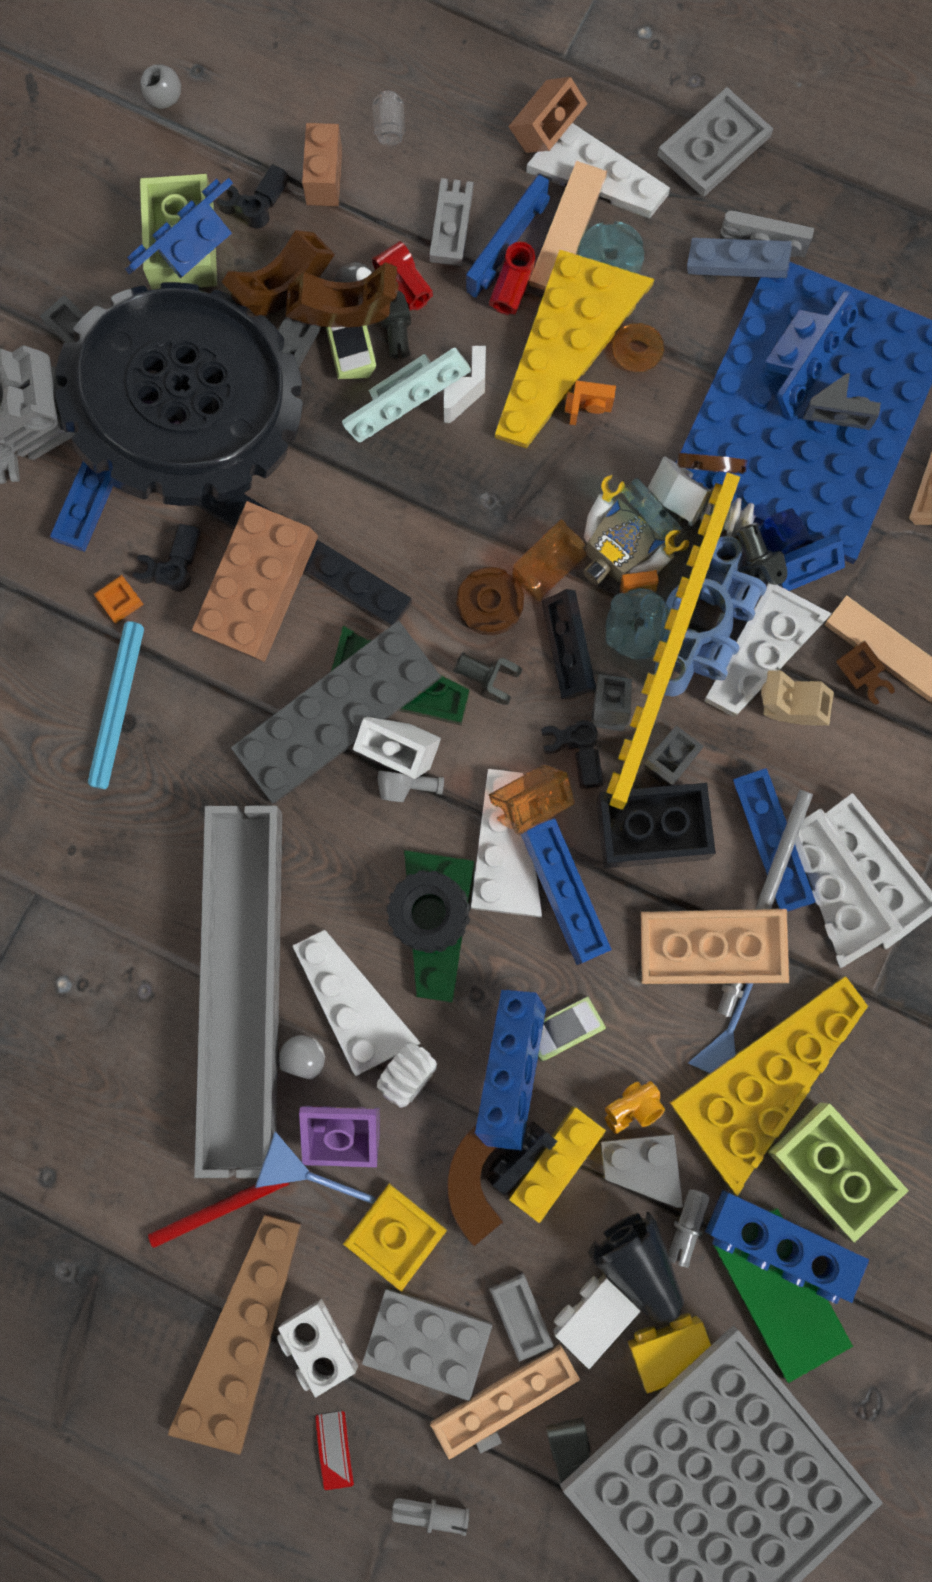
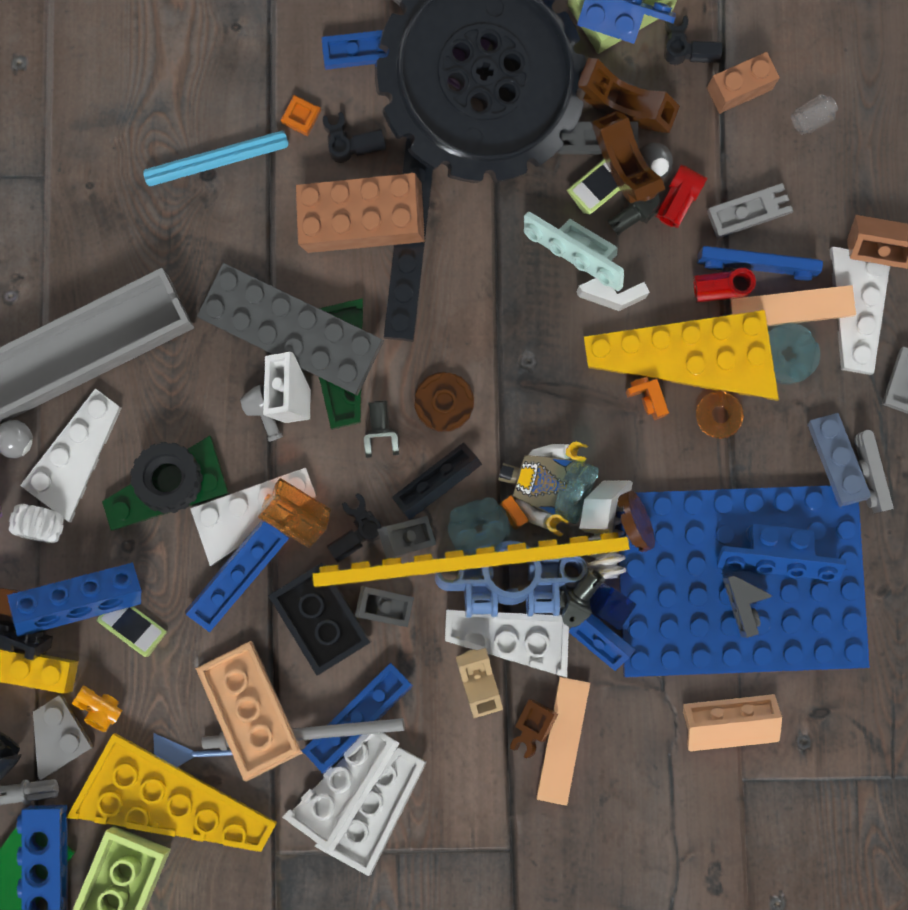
camera: 55 degrees right, 5 degrees up
clear orange hinge [512,519,586,602] -> none

